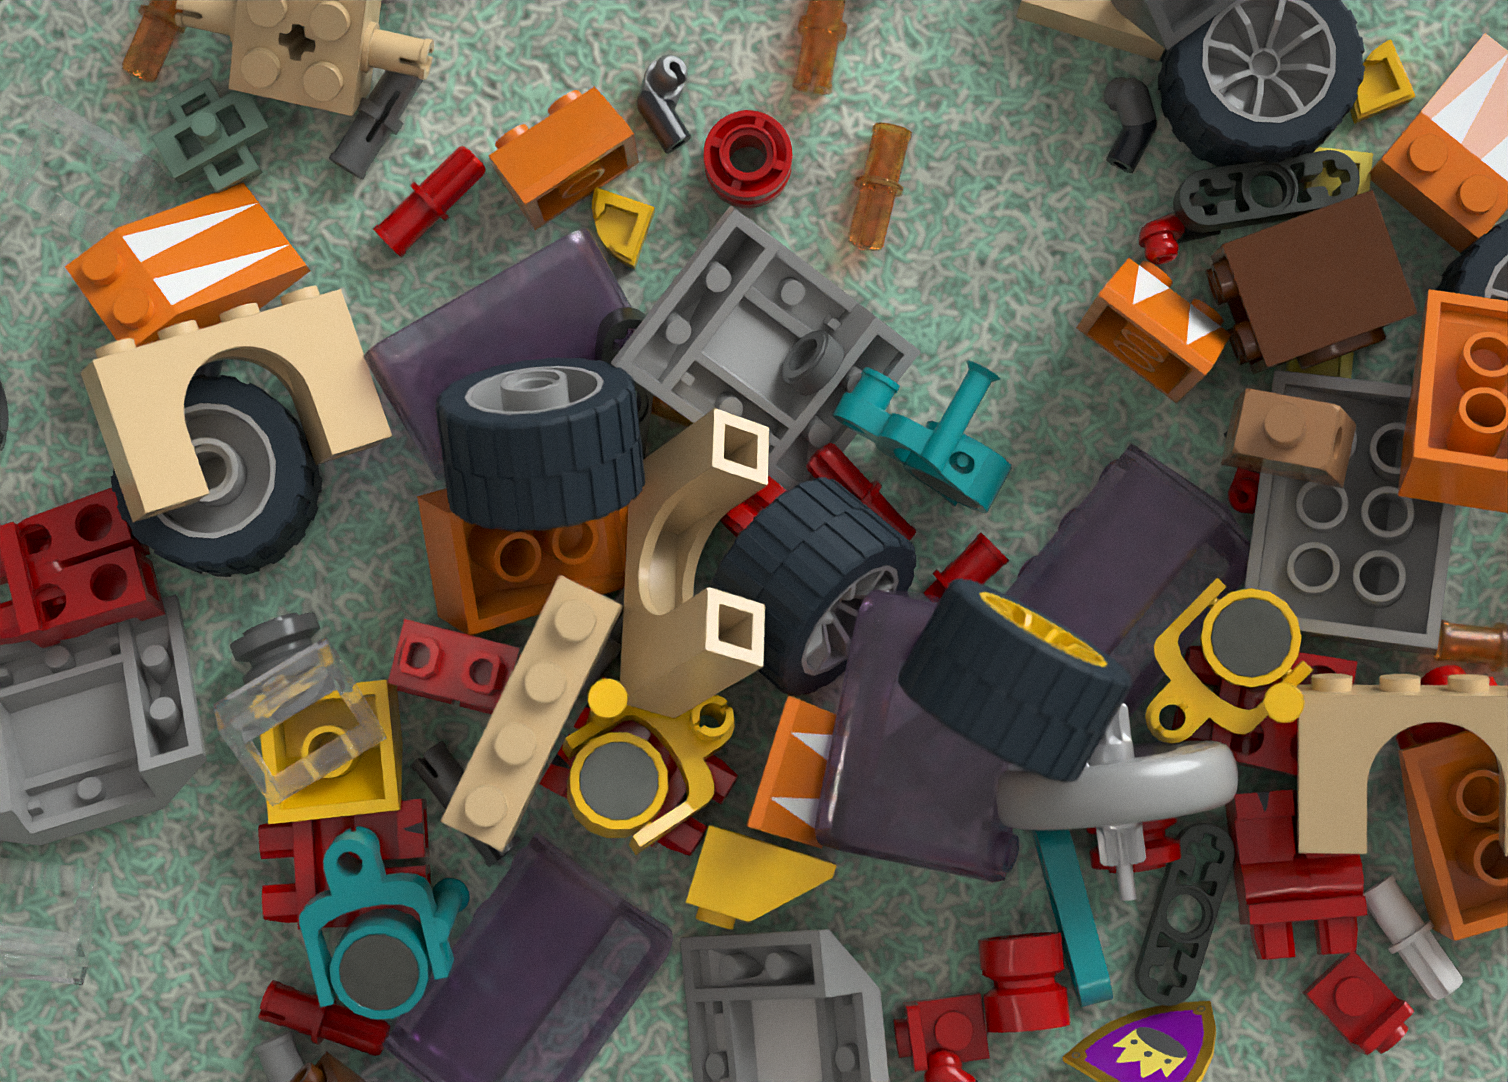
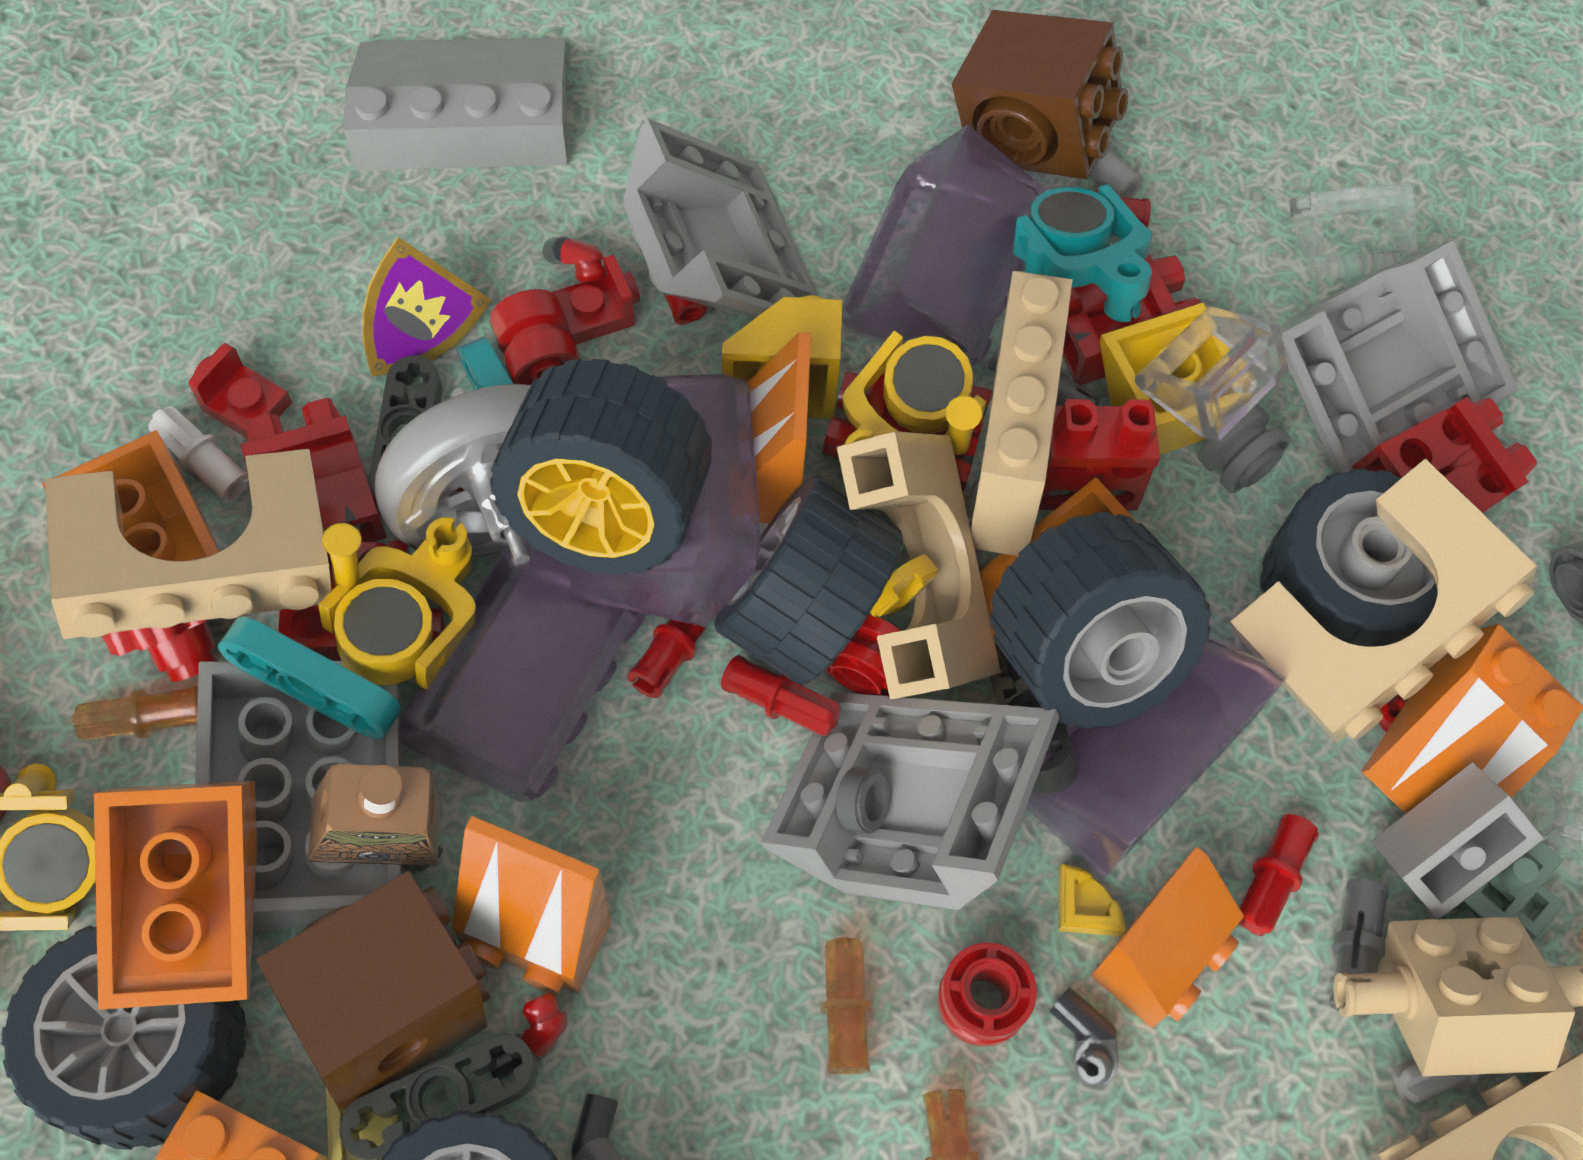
camera: 160 degrees right, 20 degrees down
teal piece [832,360,1012,513] -> none
none -> teal beam [218,617,401,740]
none -> yellow tile [870,554,939,617]
none -> light grey brick [1371,762,1544,919]

